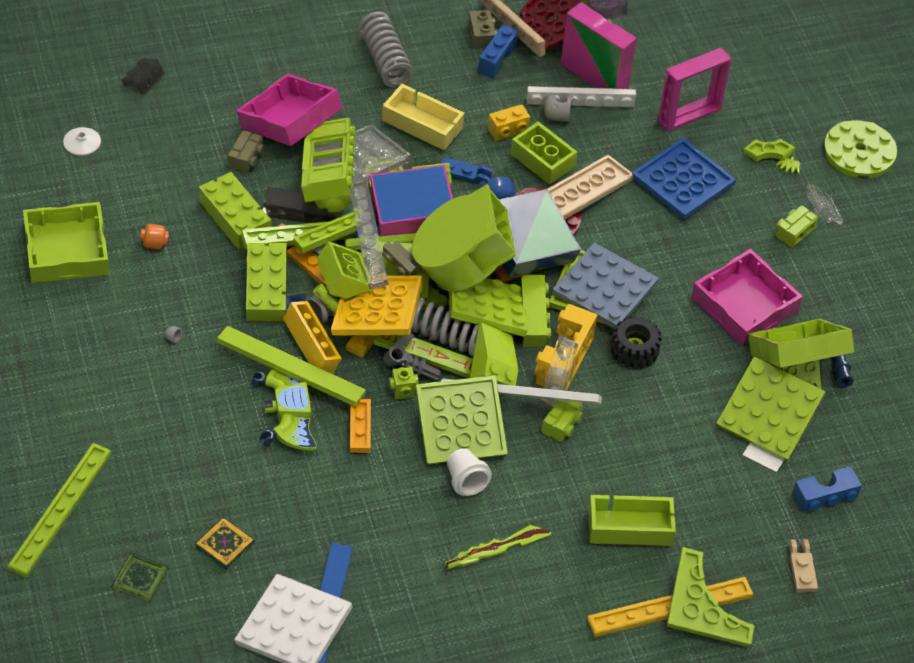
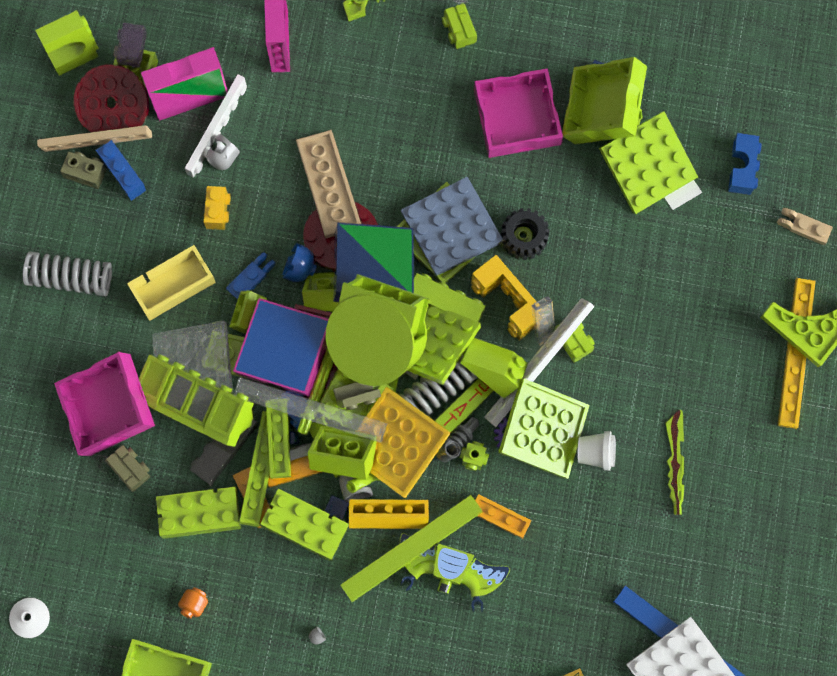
camera: 60 degrees left, 25 degrees up
lime brick [511,122,577,185] -> none
lime piece [588,495,676,546] -> none
blue plate [632,138,736,220] -> none

